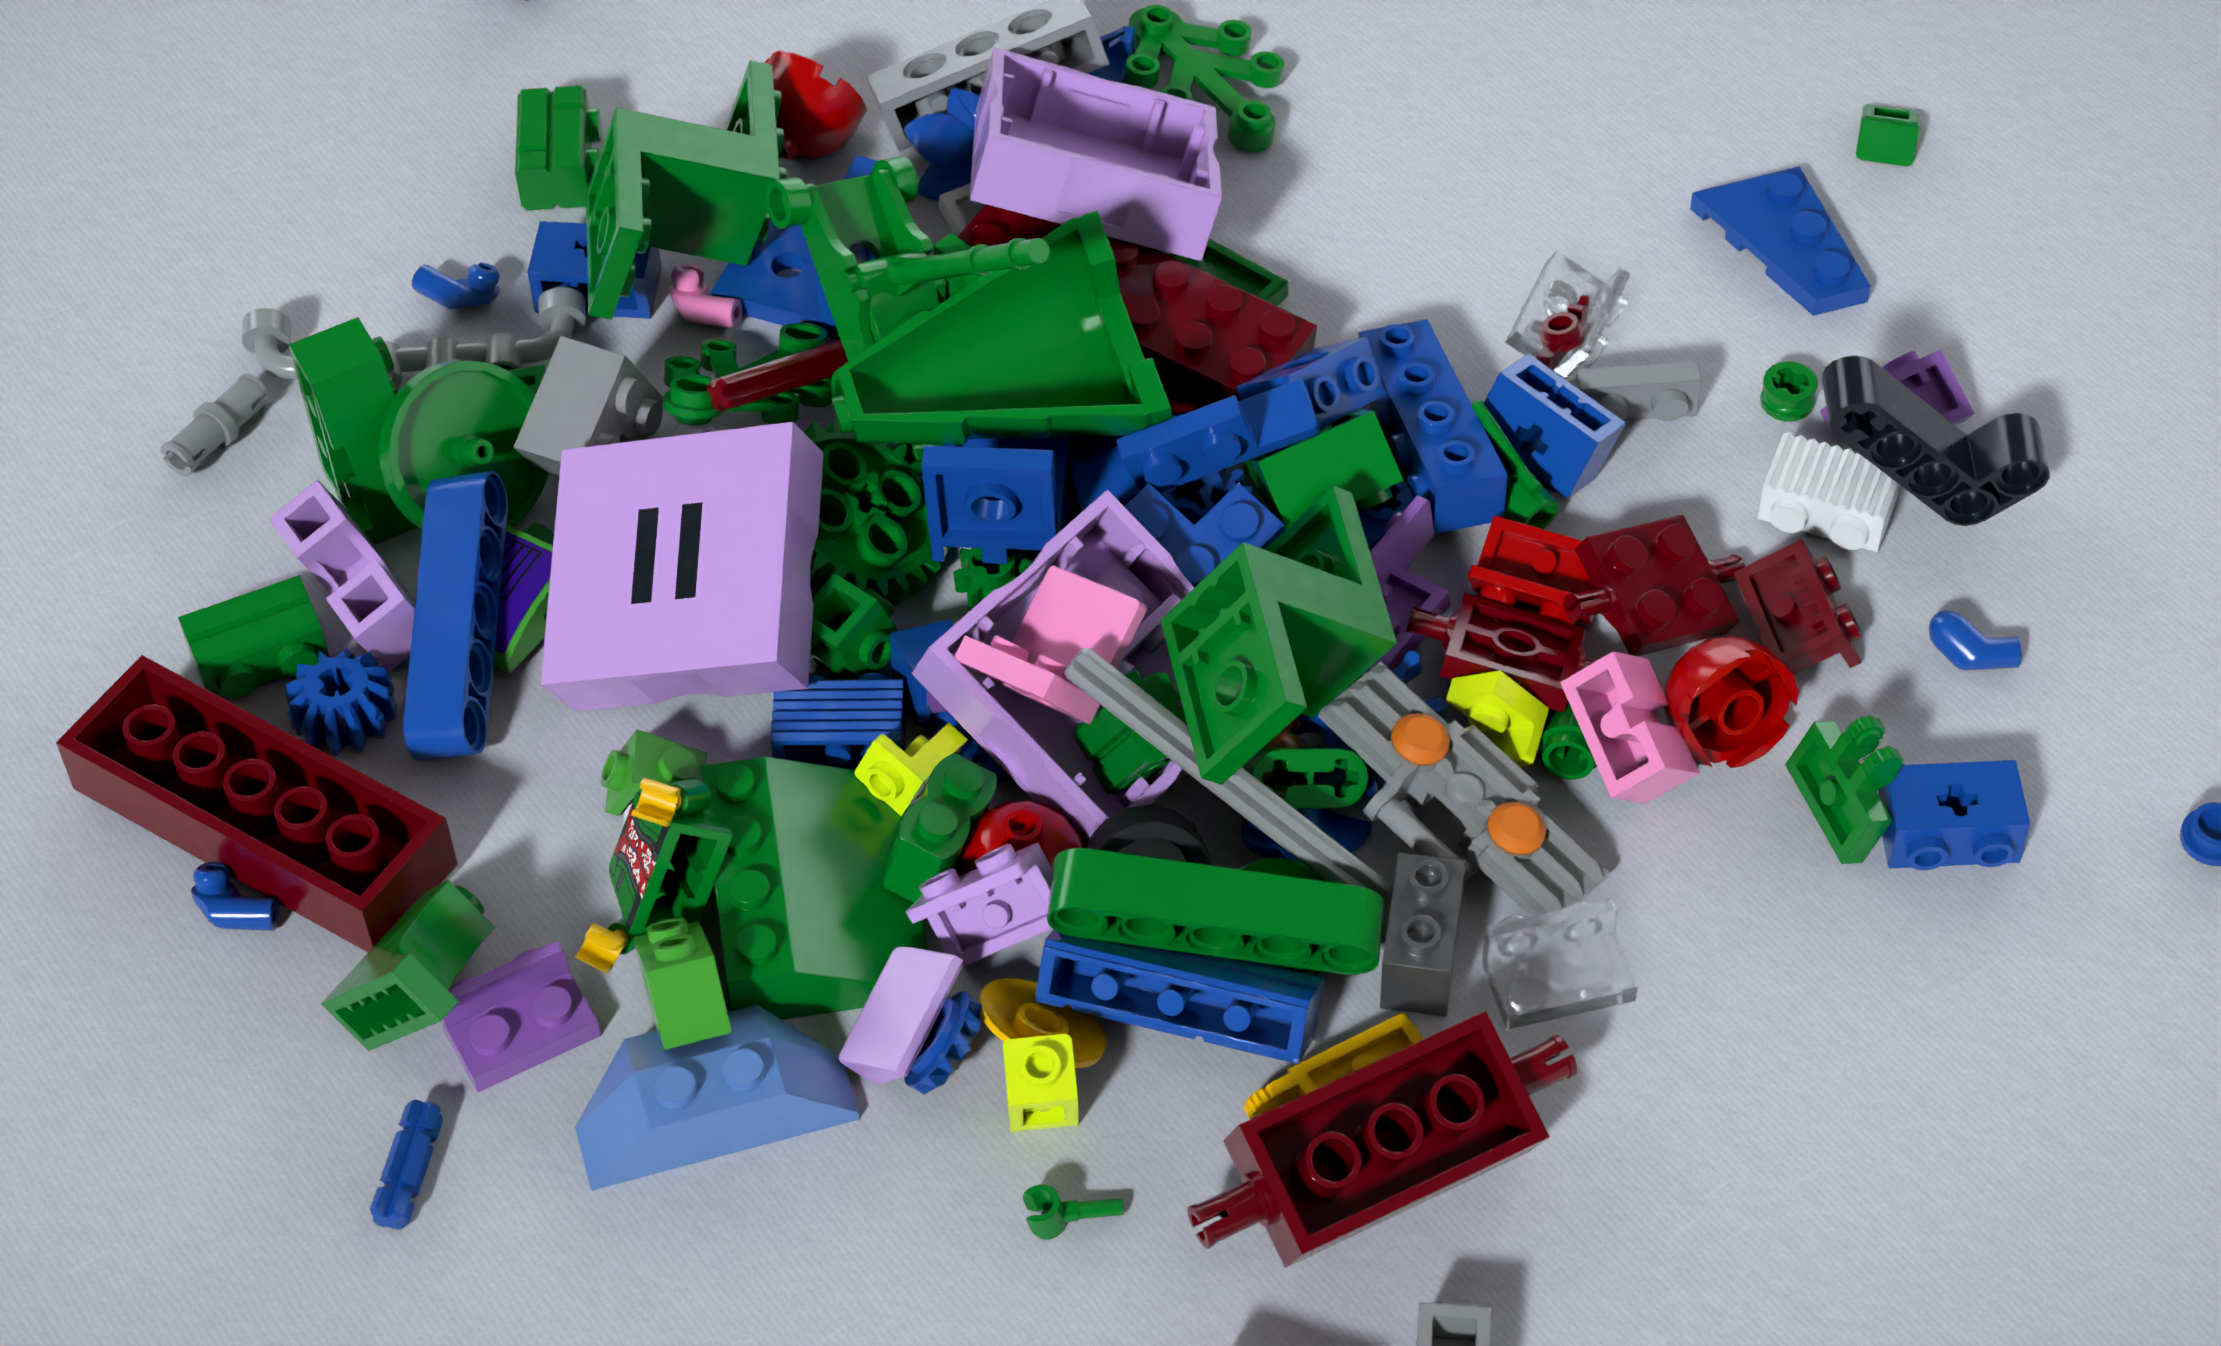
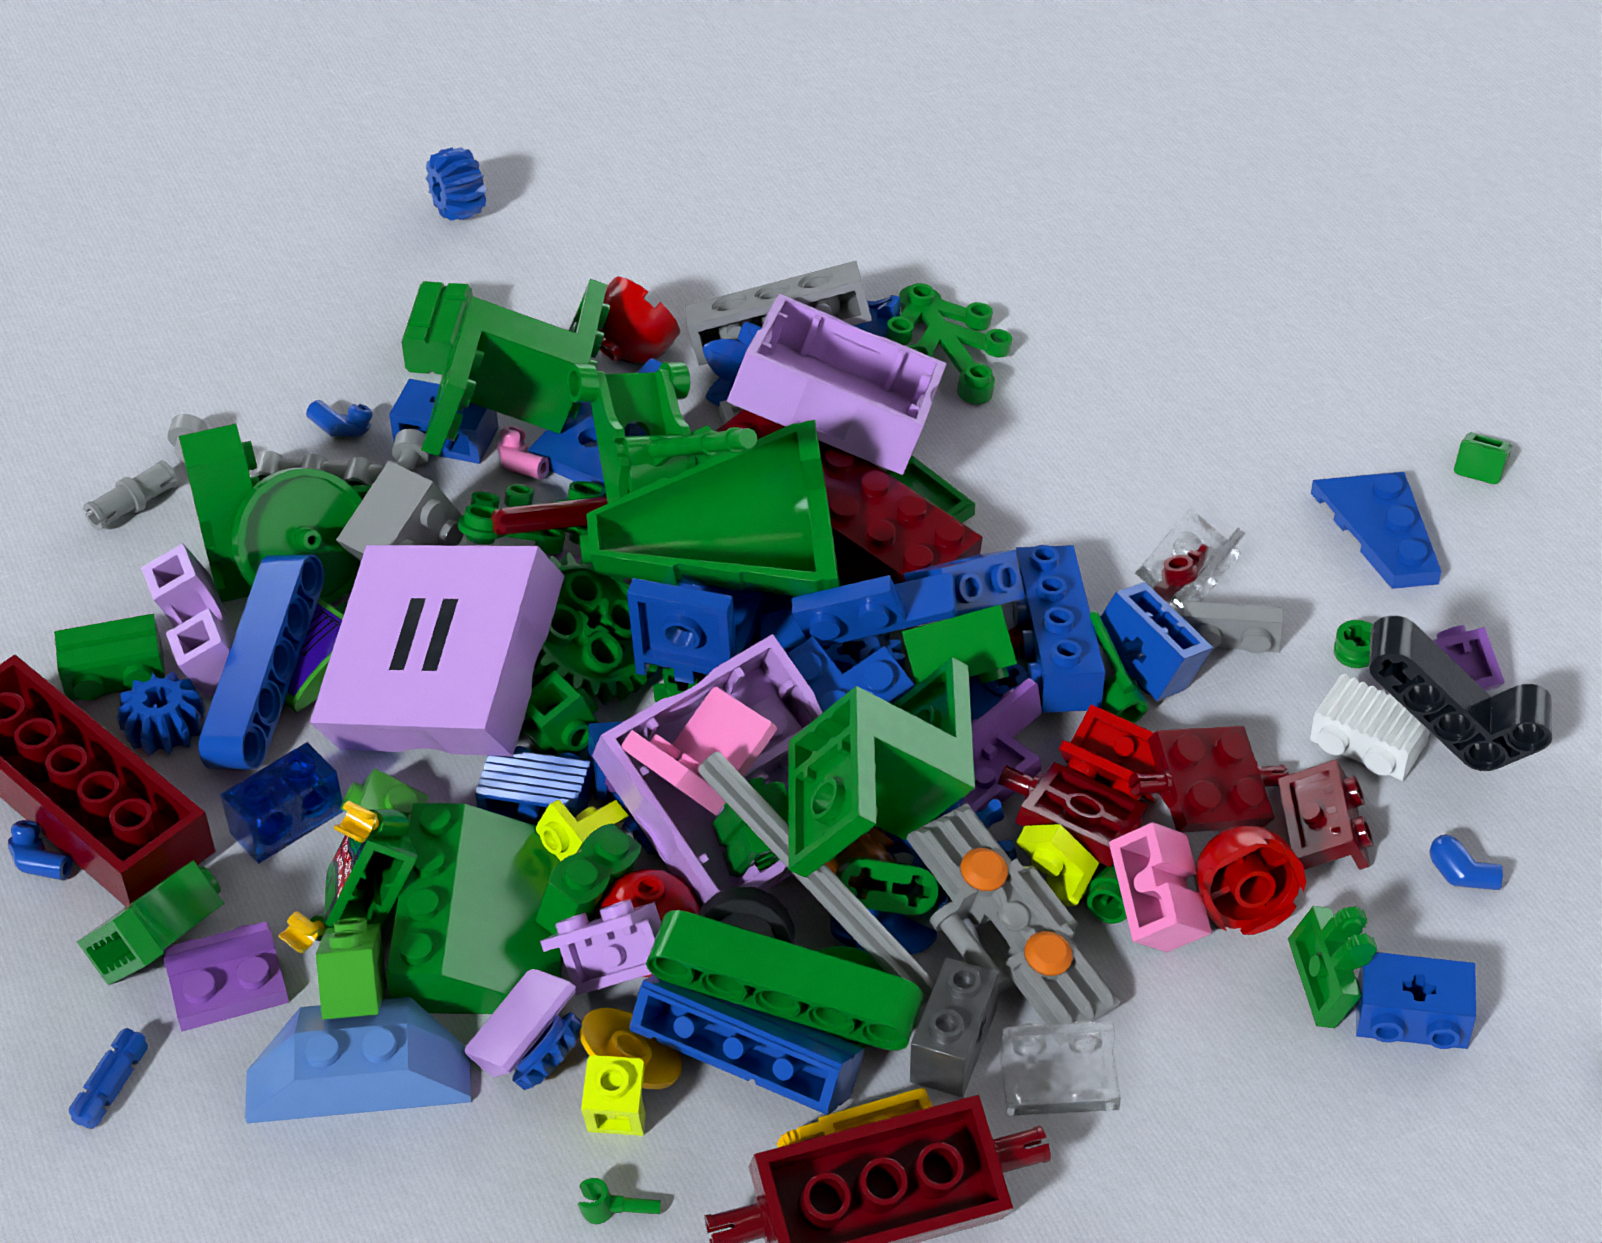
camera: 10 degrees right, 5 degrees down
none -> clear blue brick [220,742,344,864]

